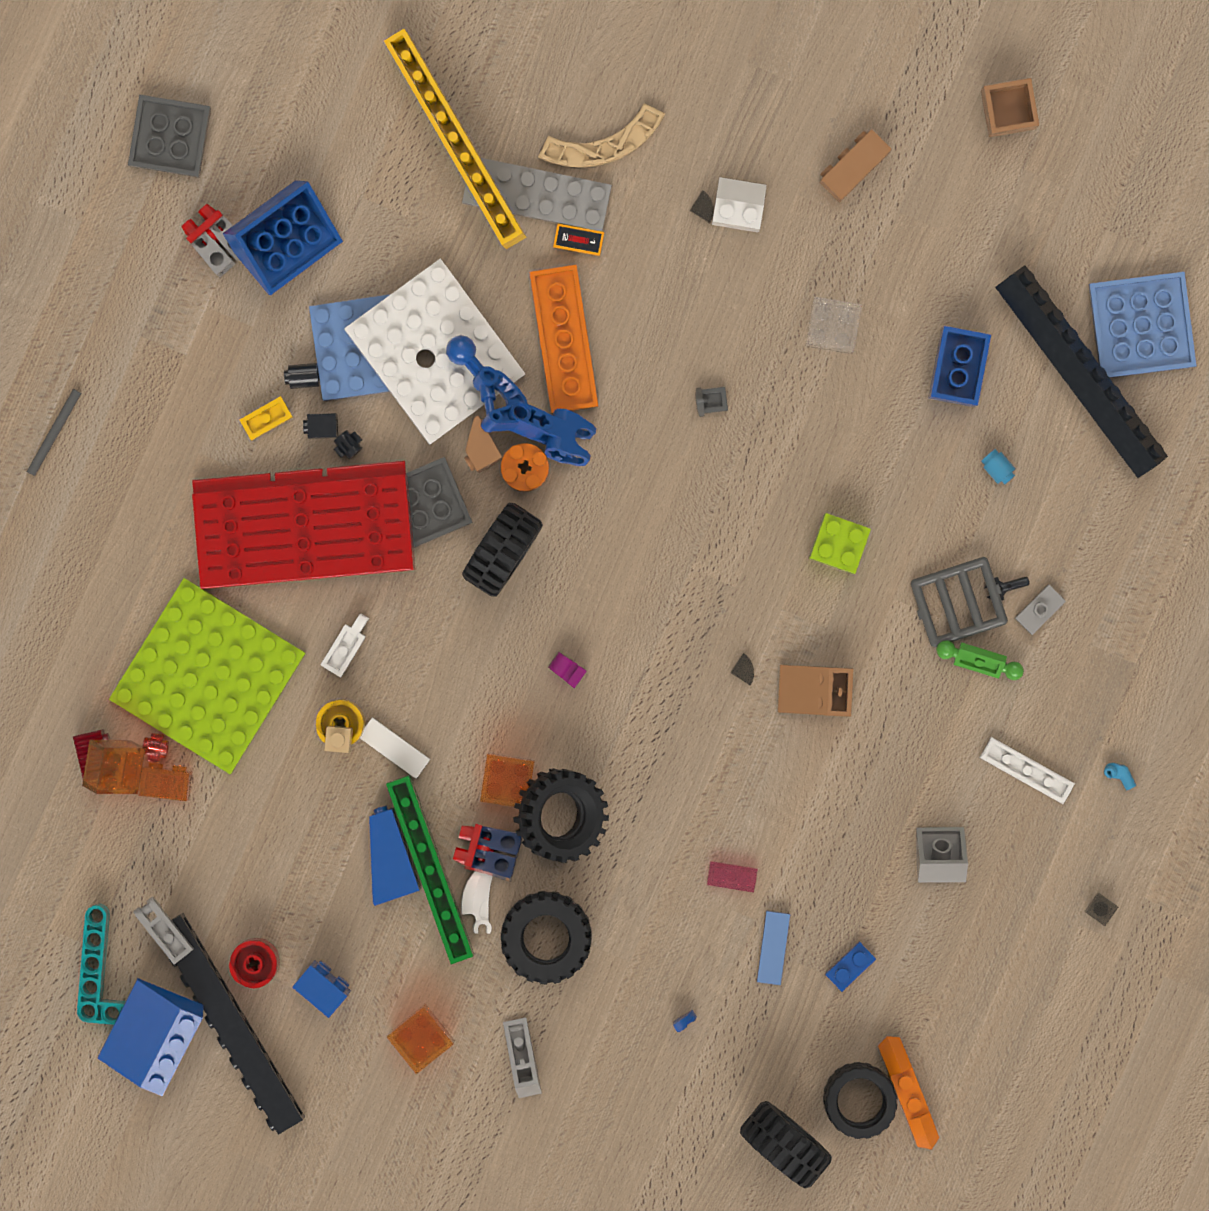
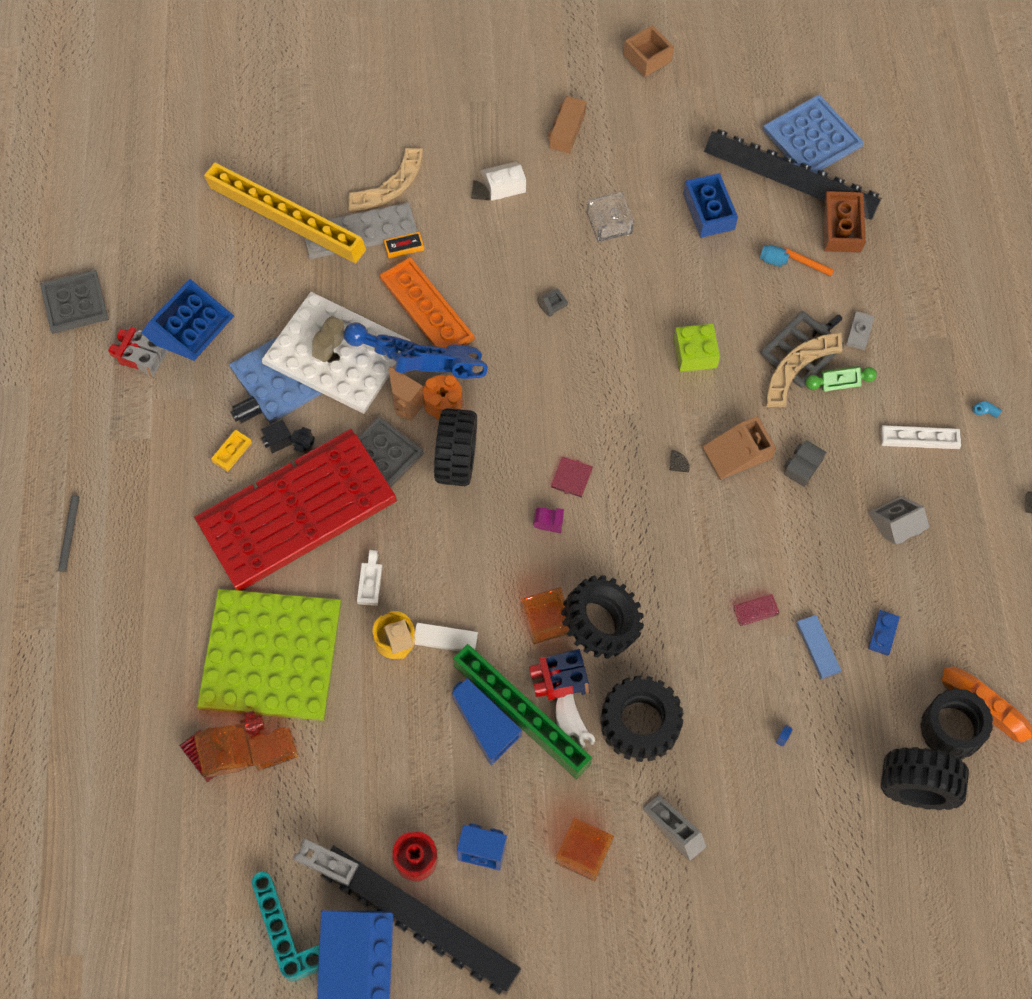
camera: 30 degrees left, 25 degrees down
none -> dark tan brick [312,316,344,362]
none -> clear pink piece [551,457,593,498]
none -> tan tile [766,333,842,407]
none -> orange piece [783,247,834,276]
none -> dark grey brick [784,440,827,487]
none -> dark orange slope [823,191,866,253]

